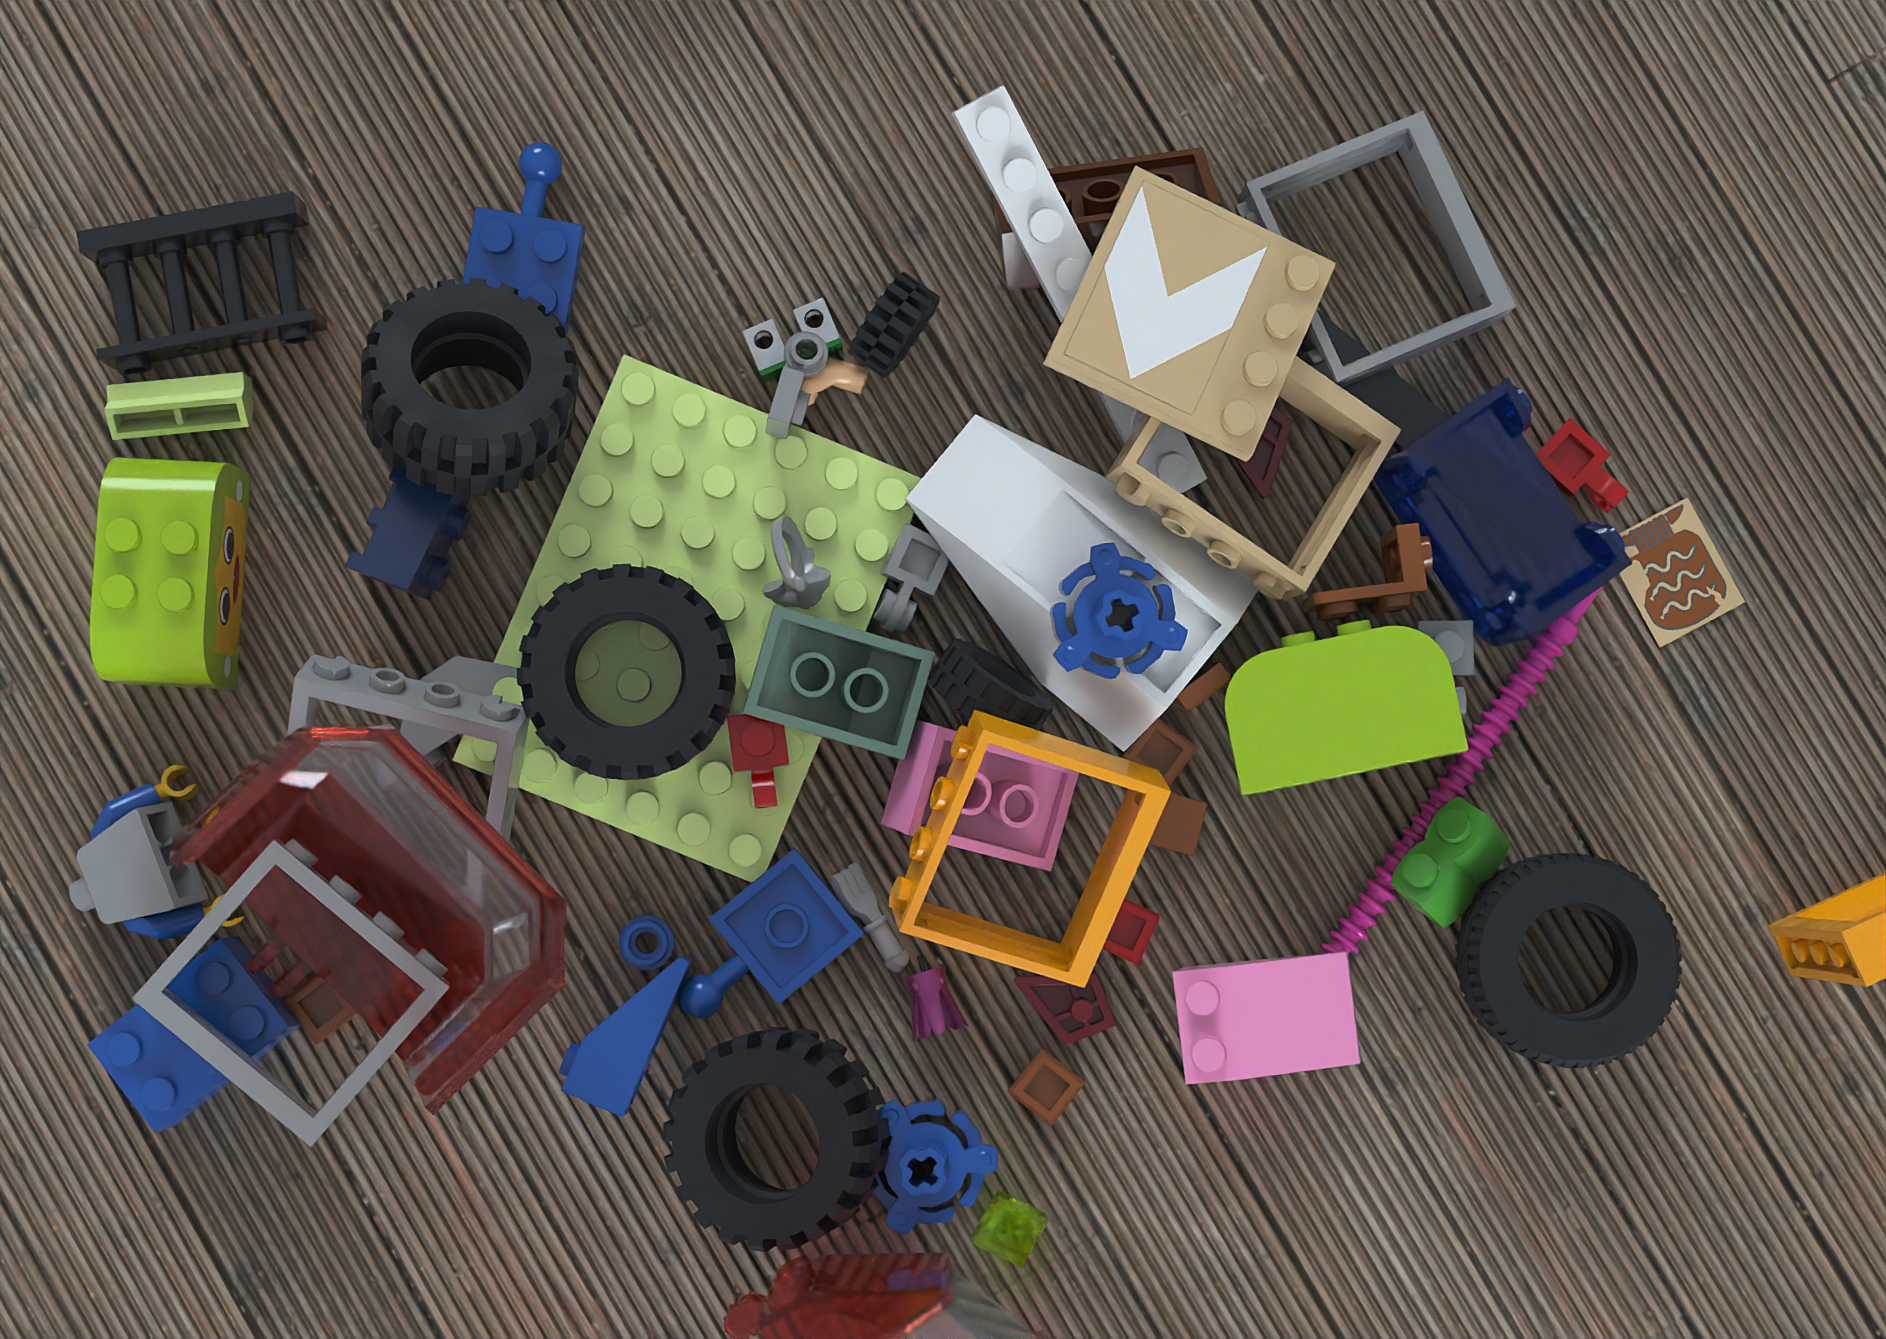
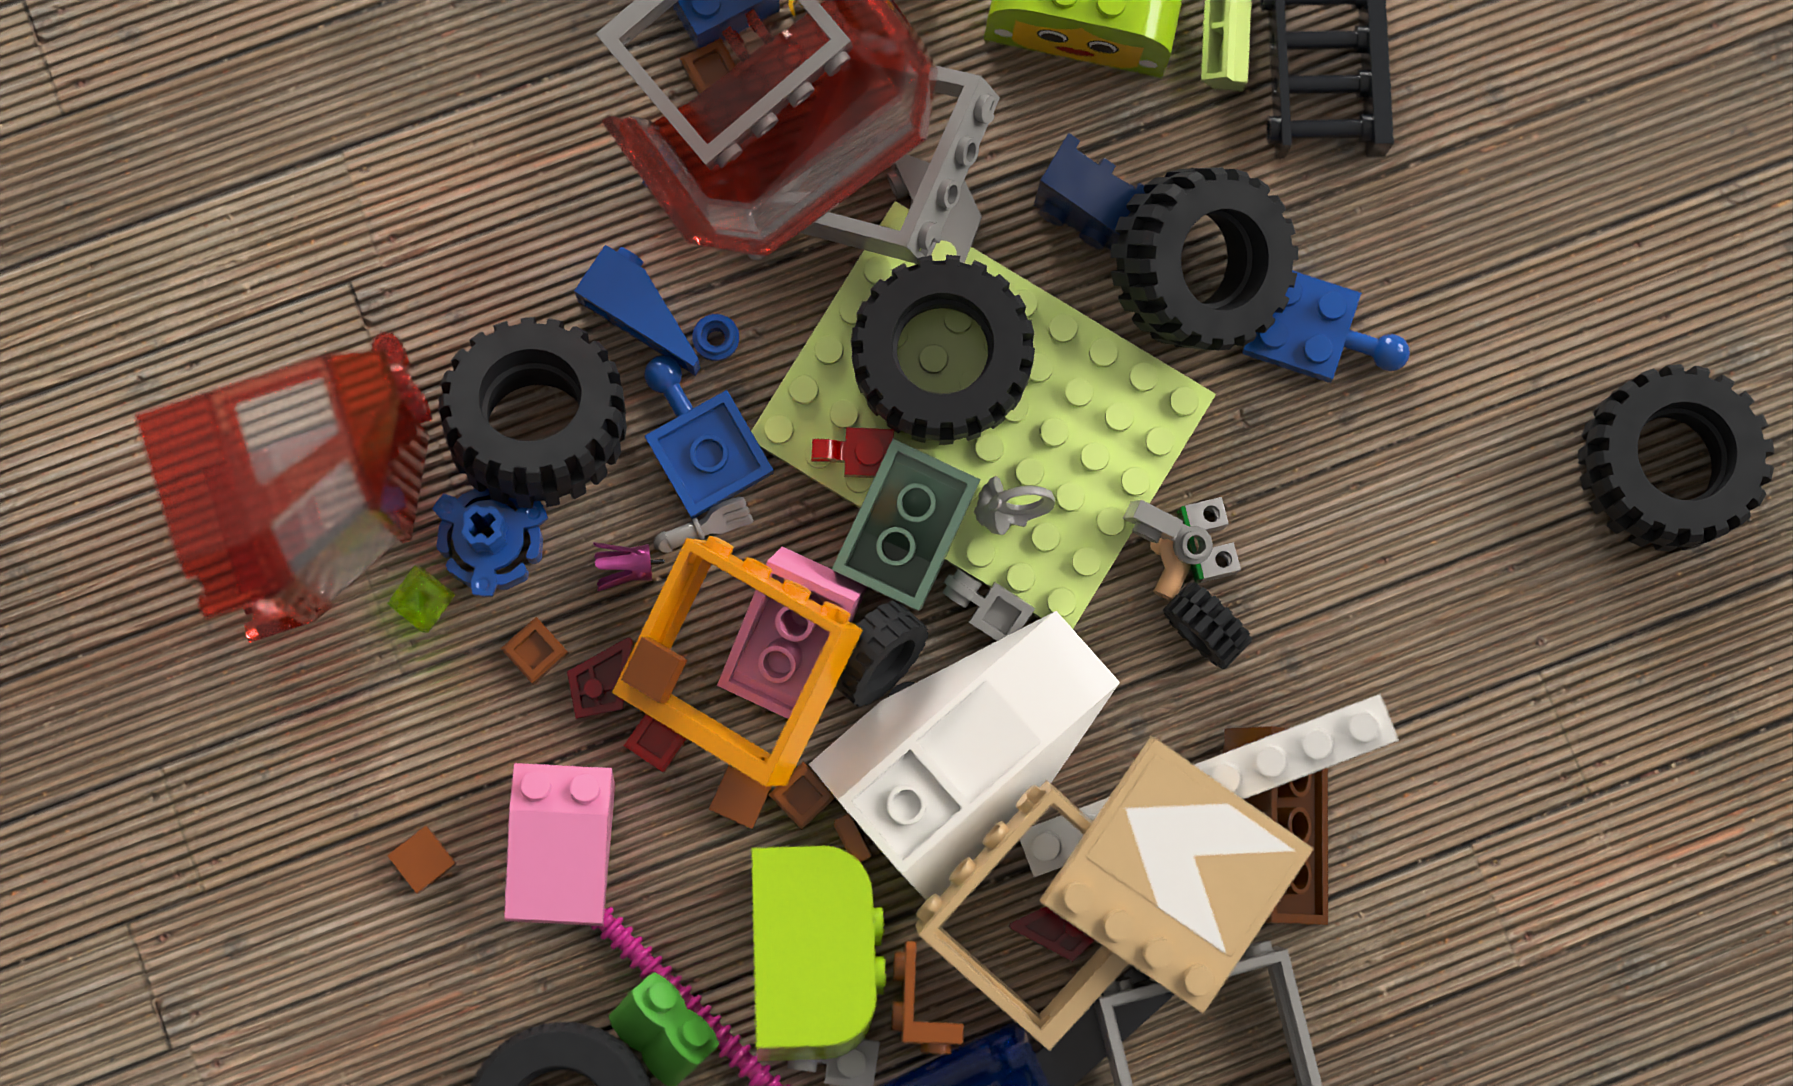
camera: 90 degrees right, 5 degrees down
blue piece [1049,542,1188,679] -> none
none -> dark orange tile [387,825,457,894]
none -> dark orange tile [621,637,687,703]

